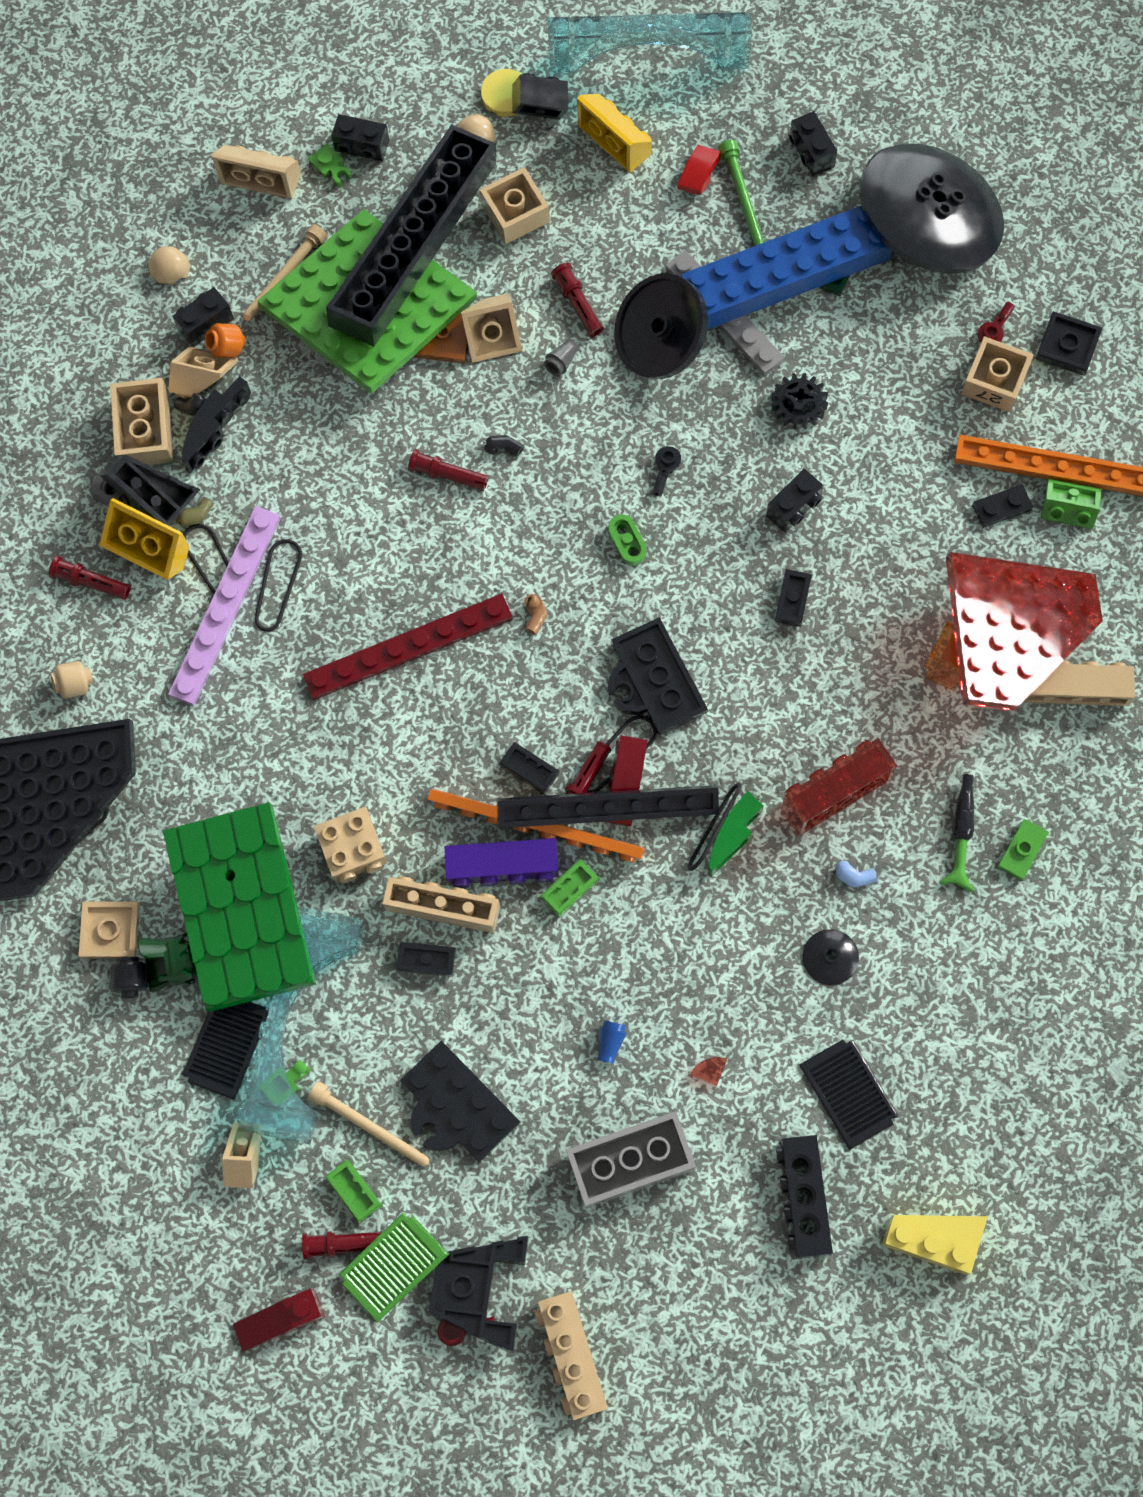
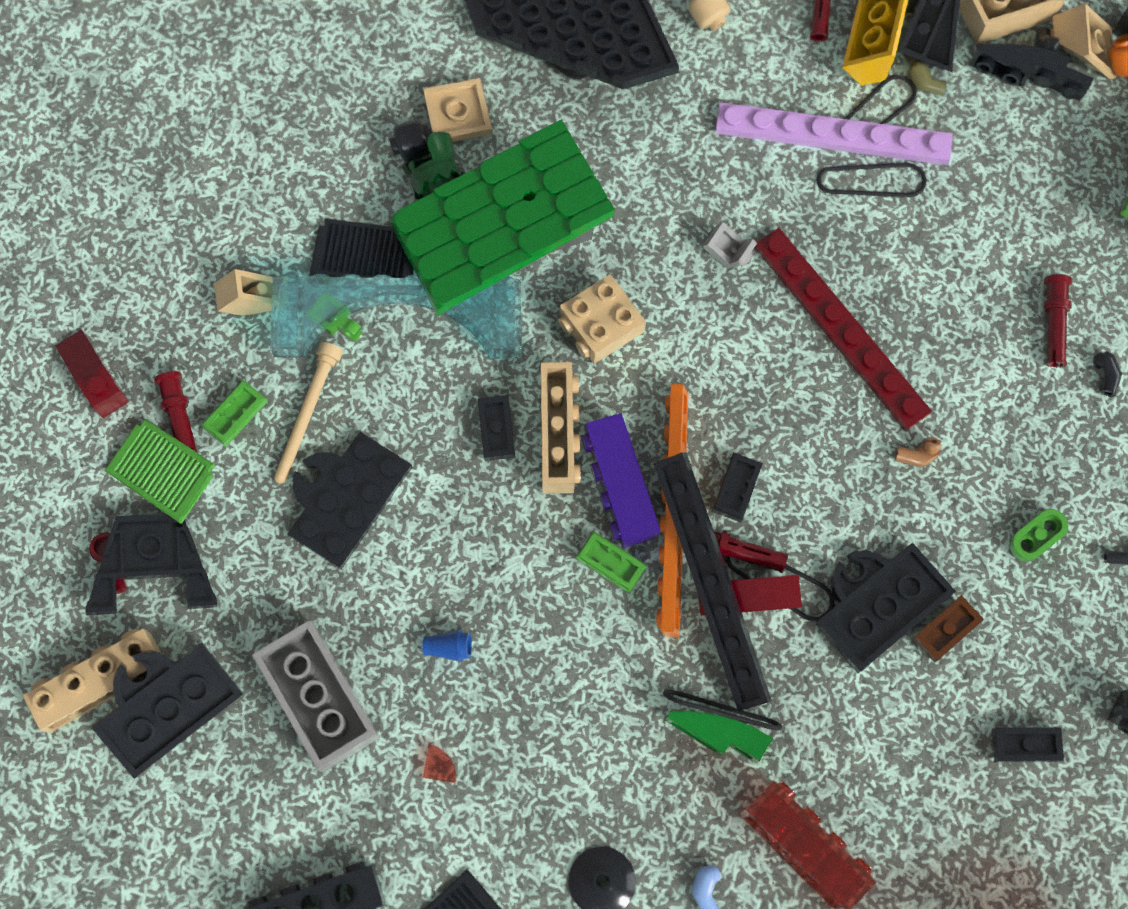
camera: 70 degrees right, 0 degrees up
none -> black plate [92,642,243,779]
none -> light grey bracket [702,222,757,269]
none -> reddish brown plate [912,595,984,663]

